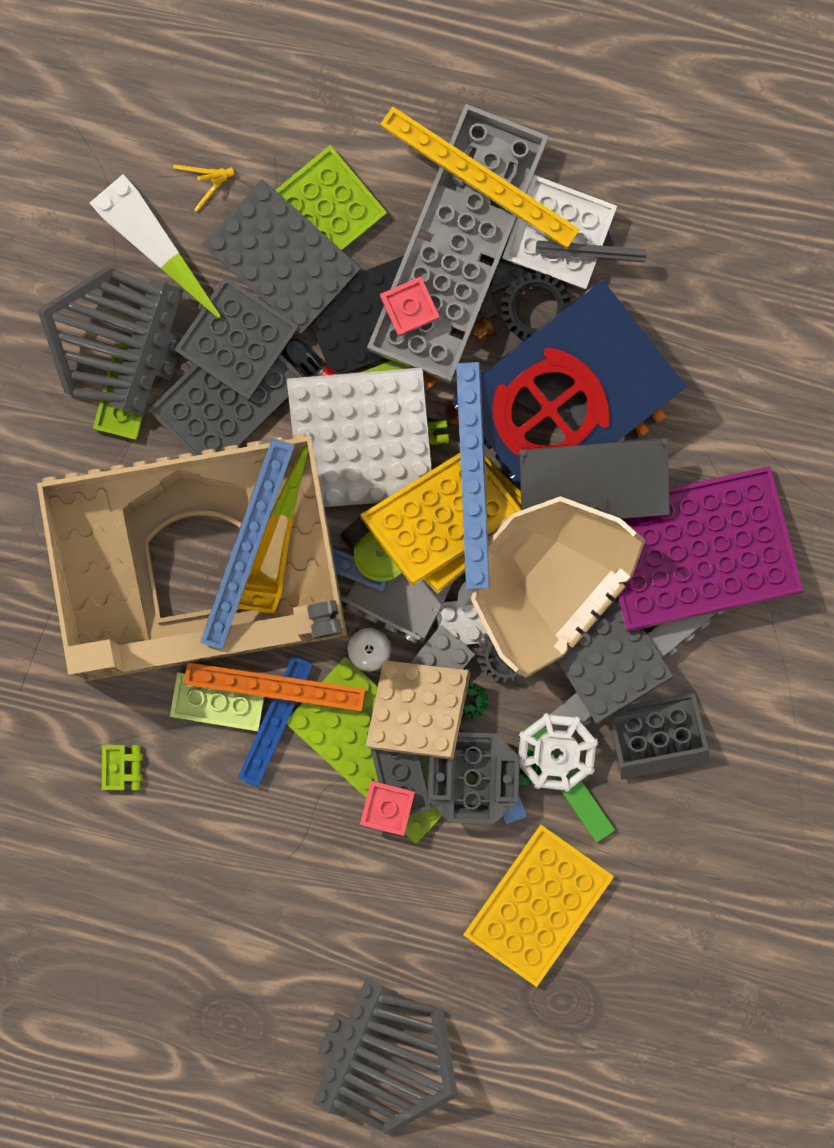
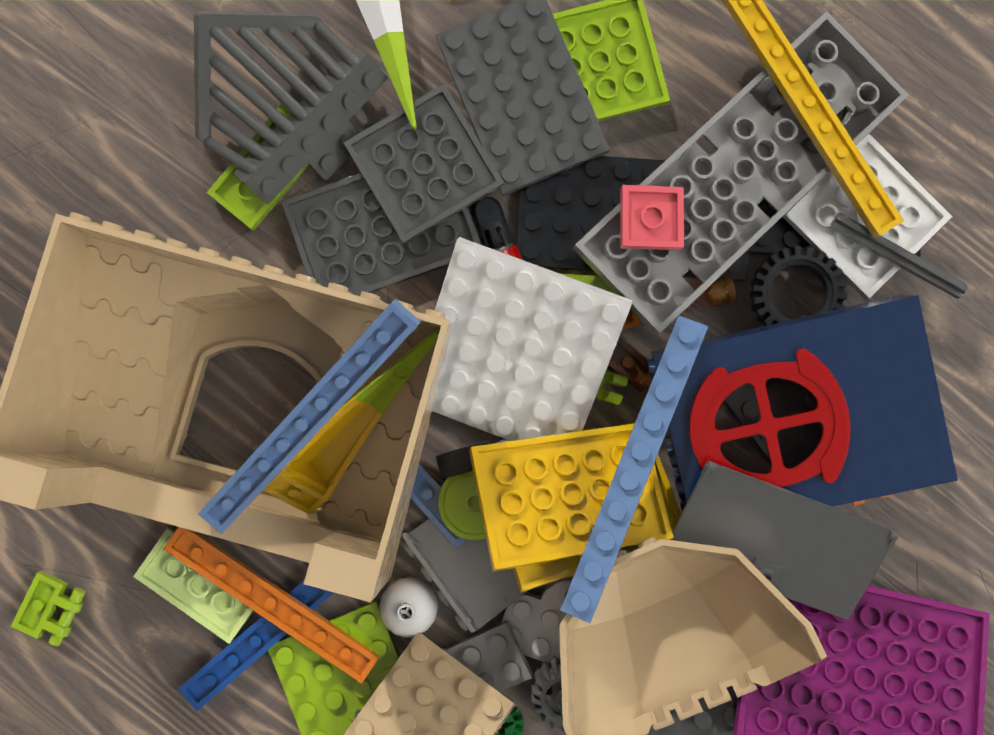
camera: 25 degrees right, 0 degrees up
dark grey wheel [307,600,342,639] -> none

